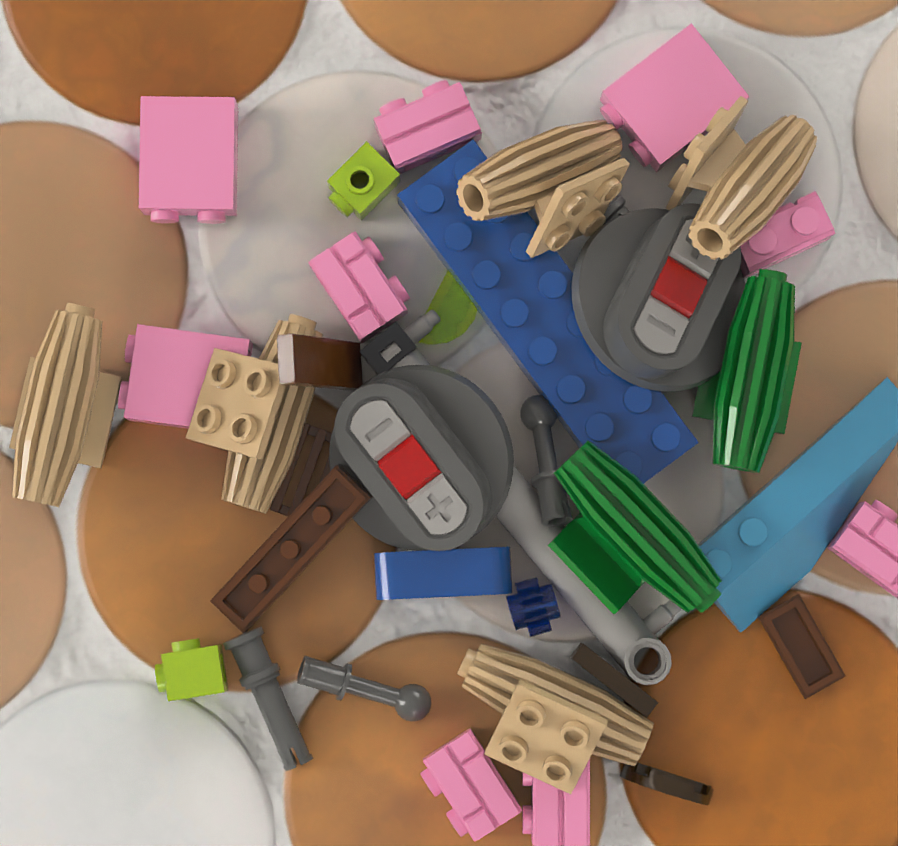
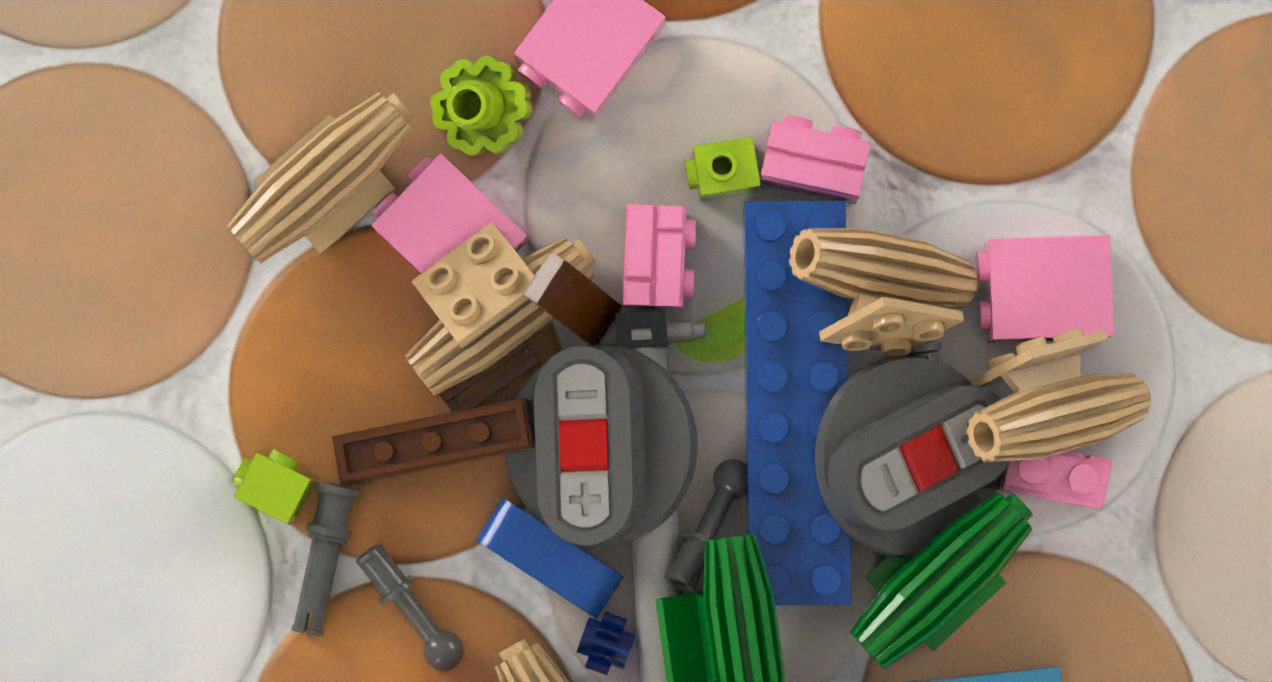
camera: 40 degrees right, 0 degrees up
none -> lime plant [430,55,533,156]

